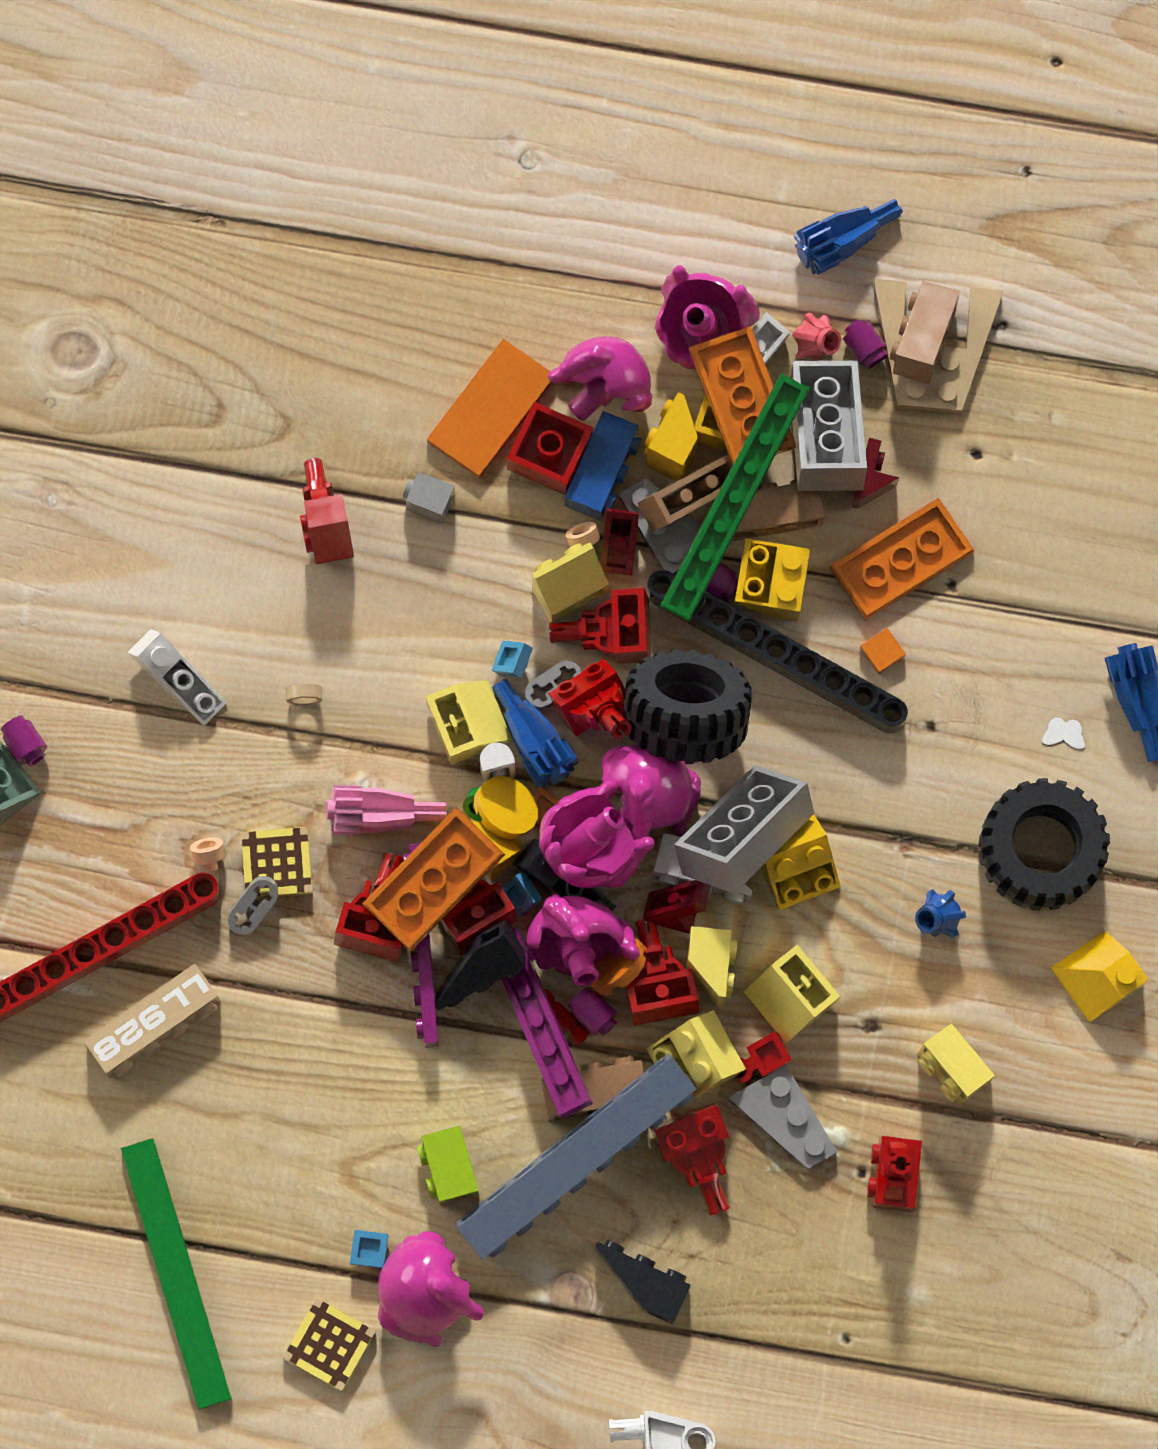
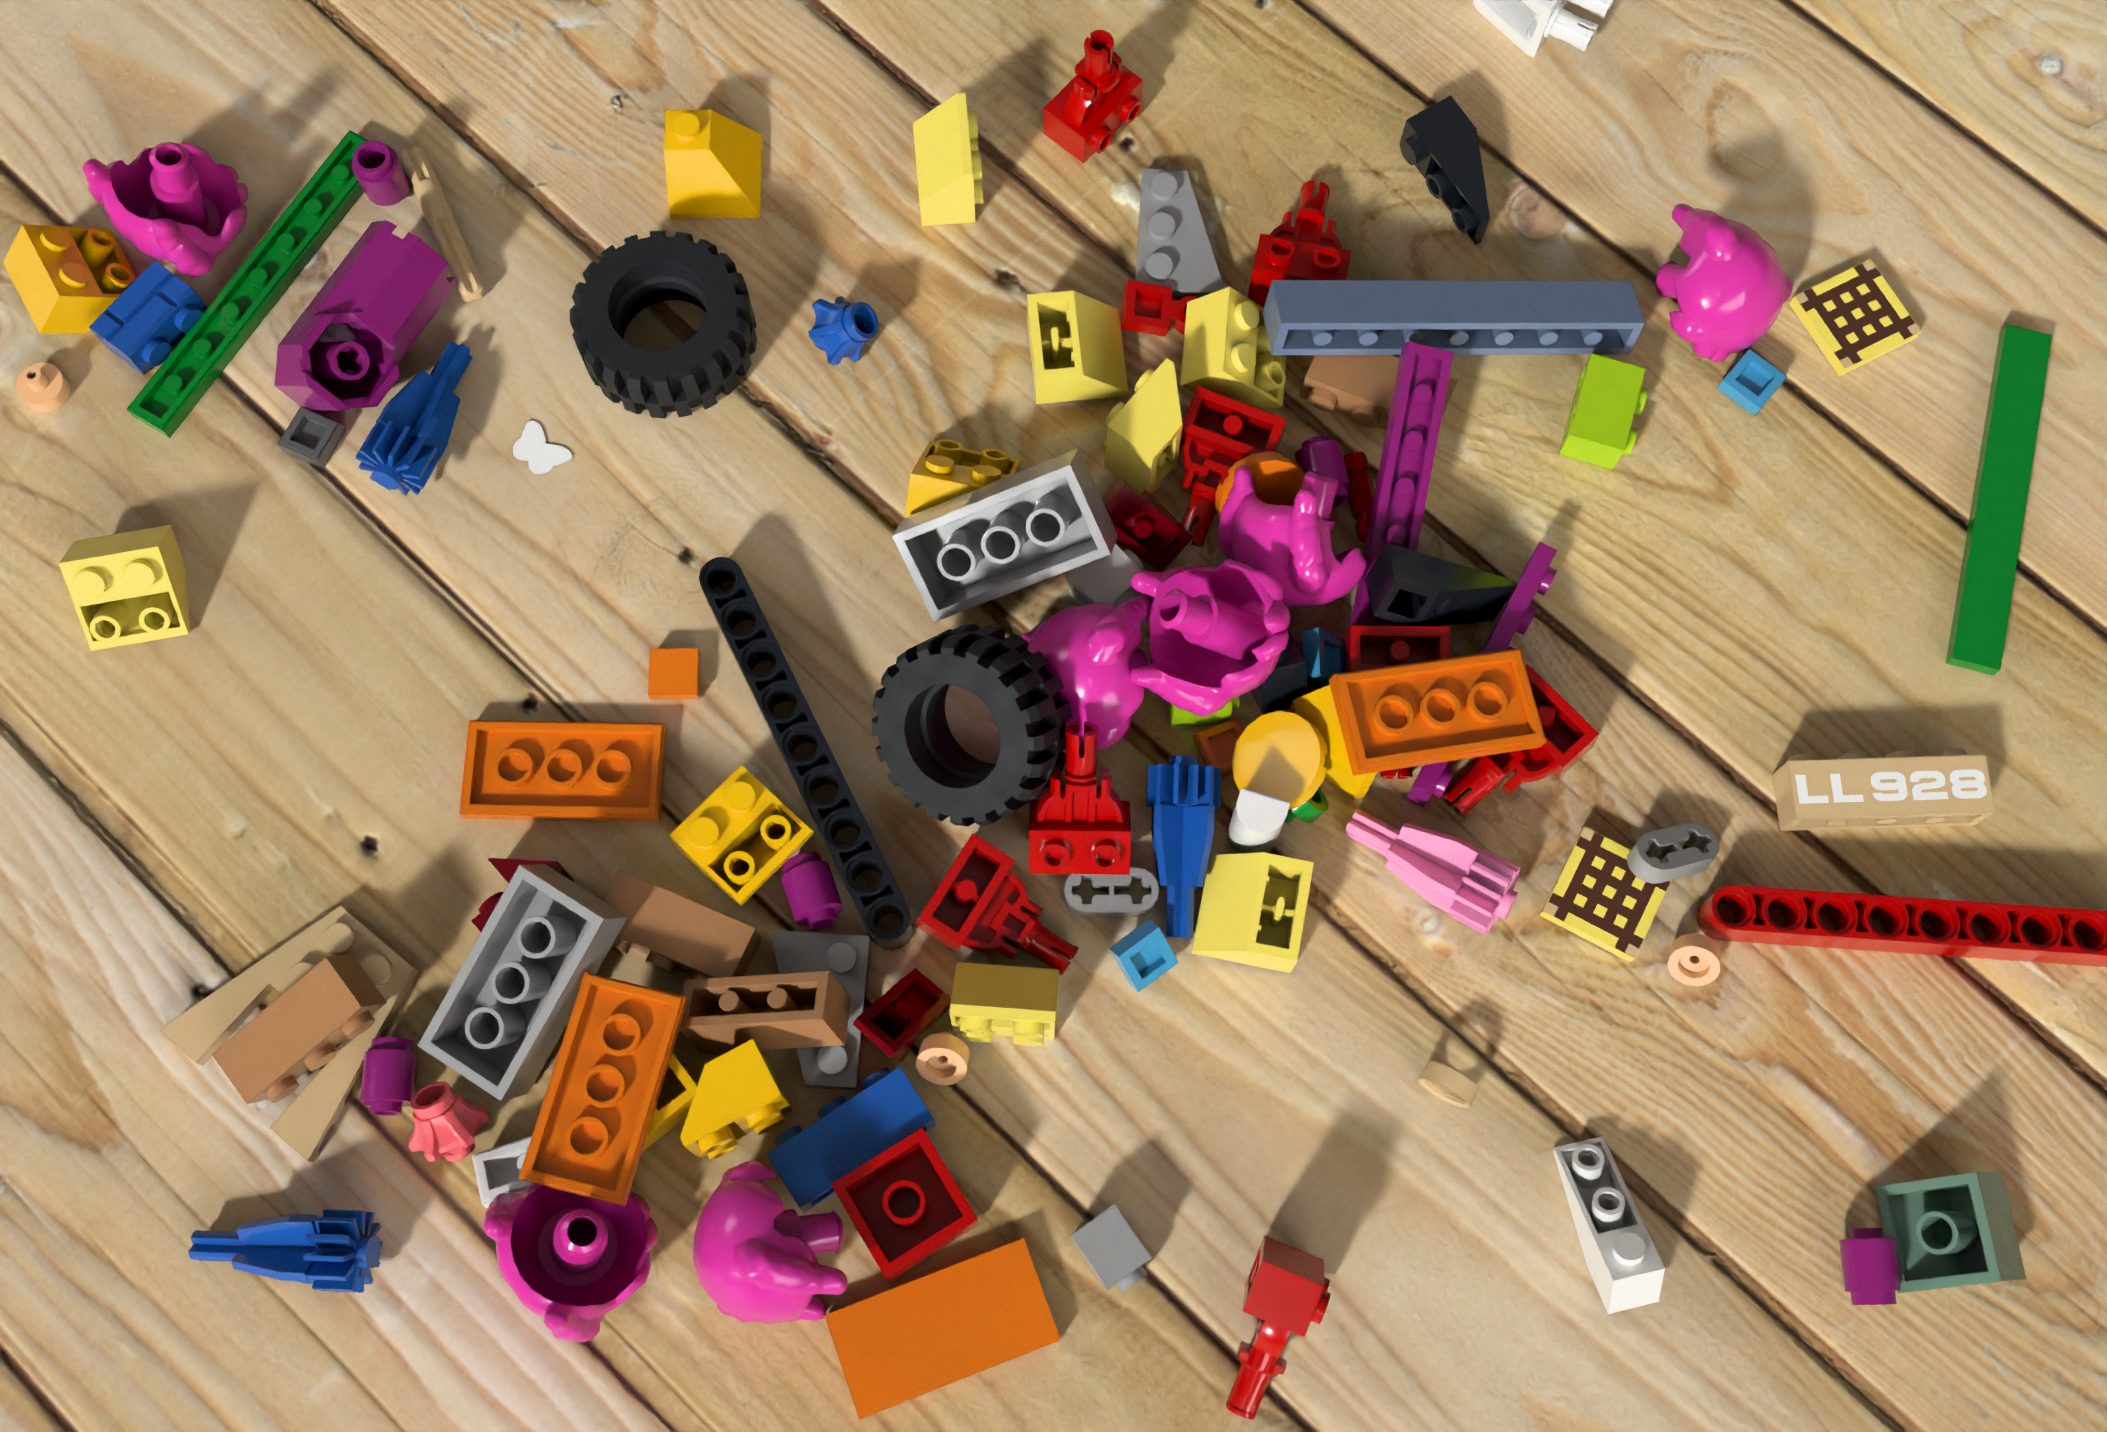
camera: 145 degrees left, 5 degrees down
green tile [660,373,810,622] -> none

